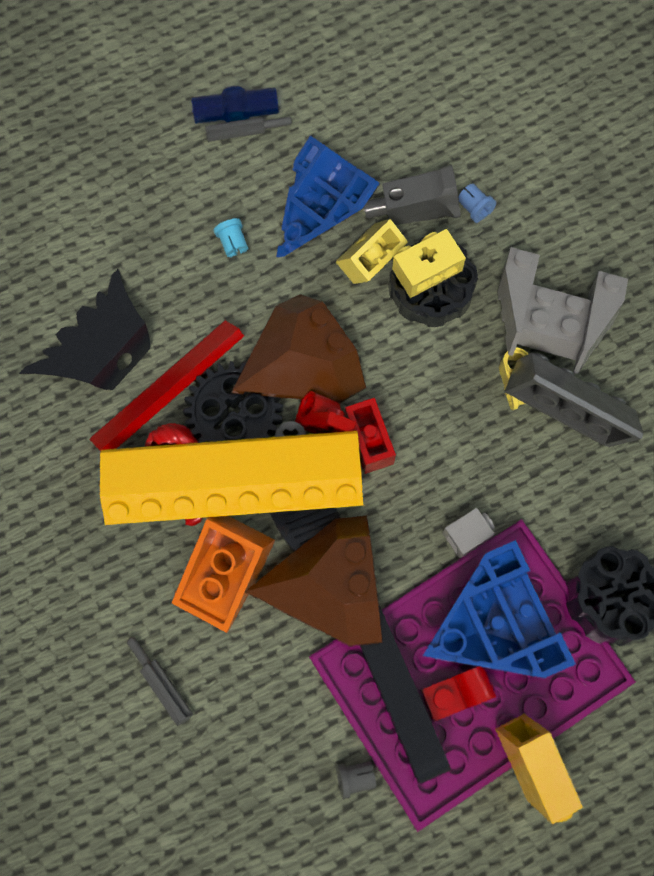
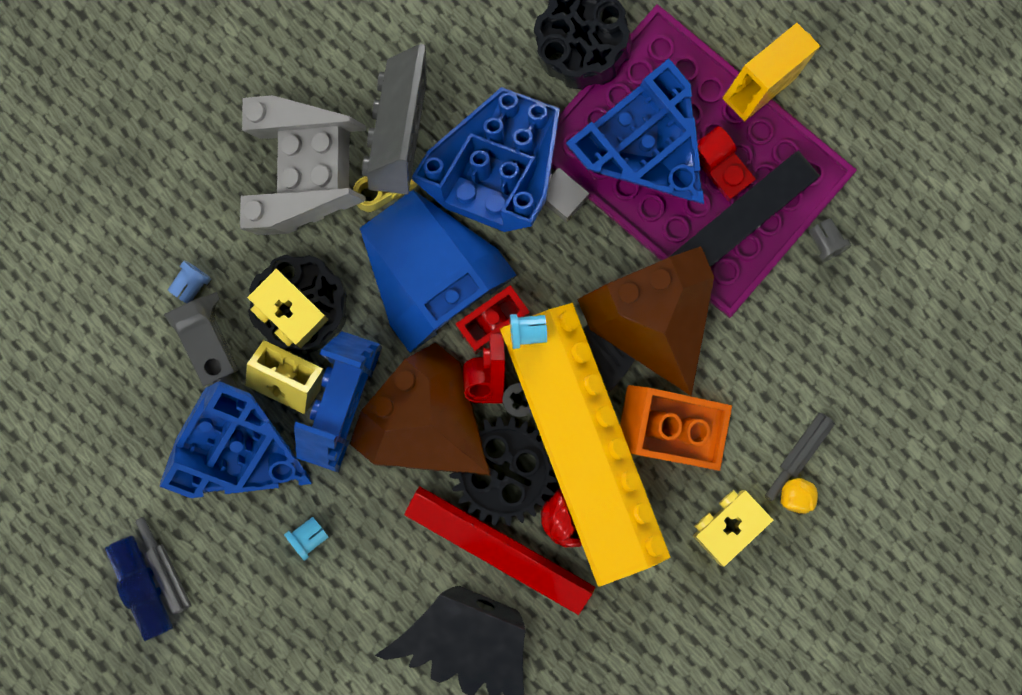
camera: 105 degrees left, 10 degrees up
none -> blue wedge [294,331,382,472]
none -> blue wedge [360,190,517,353]
none -> blue wedge [412,87,560,232]
none -> medium azure bush [510,314,547,349]
none -> light yellow brick [693,490,774,567]
none -> yellow piece [781,478,818,514]

